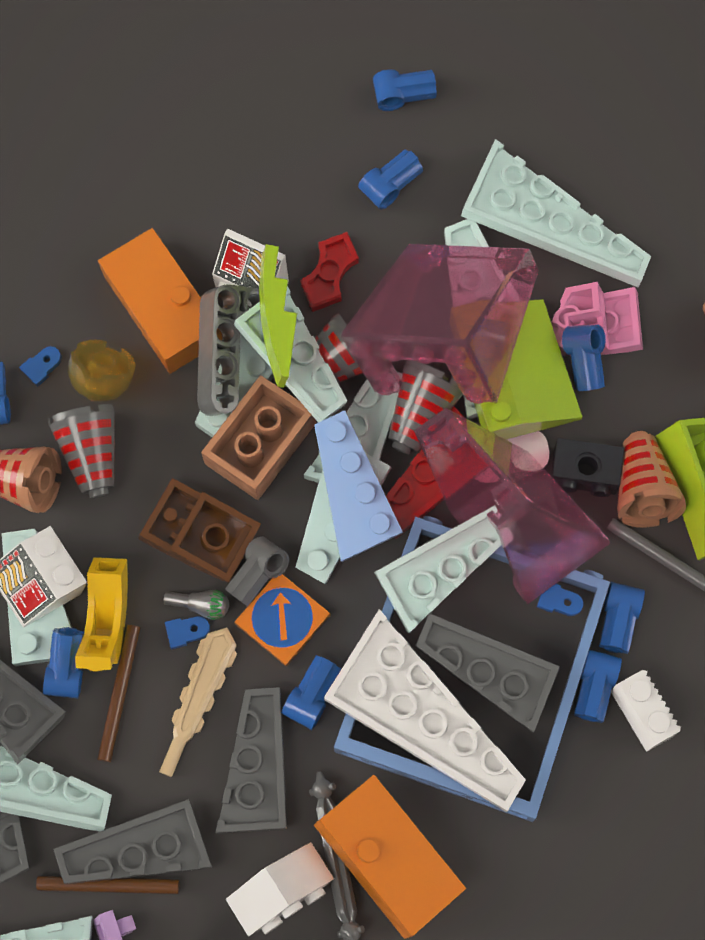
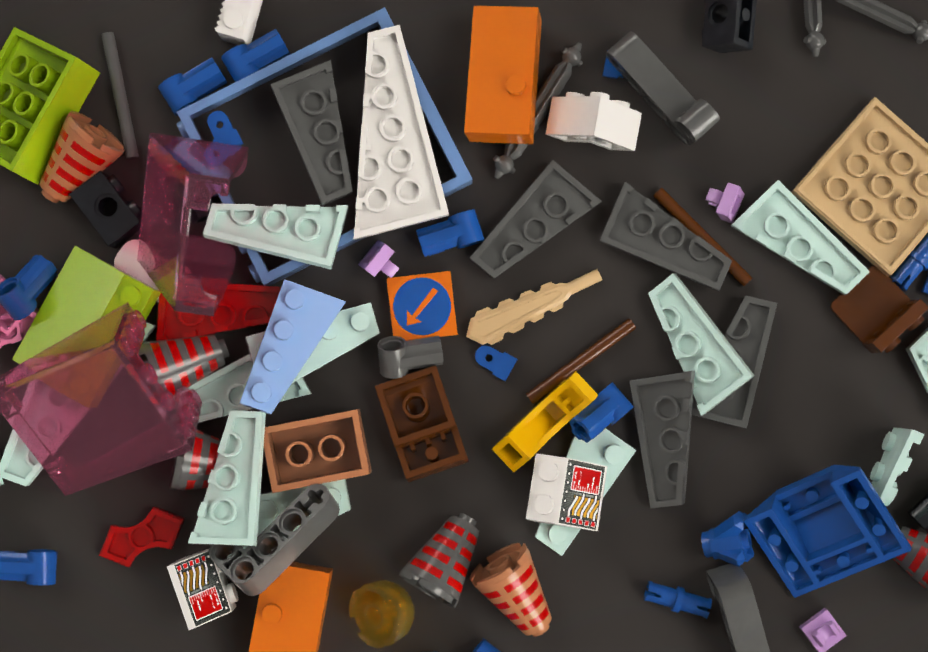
camera: 140 degrees left, 15 degrees up
flat silver piece [164,590,229,620] -> none
lime slope [259,244,297,388] -> none
none -> lavender tile [358,240,400,278]

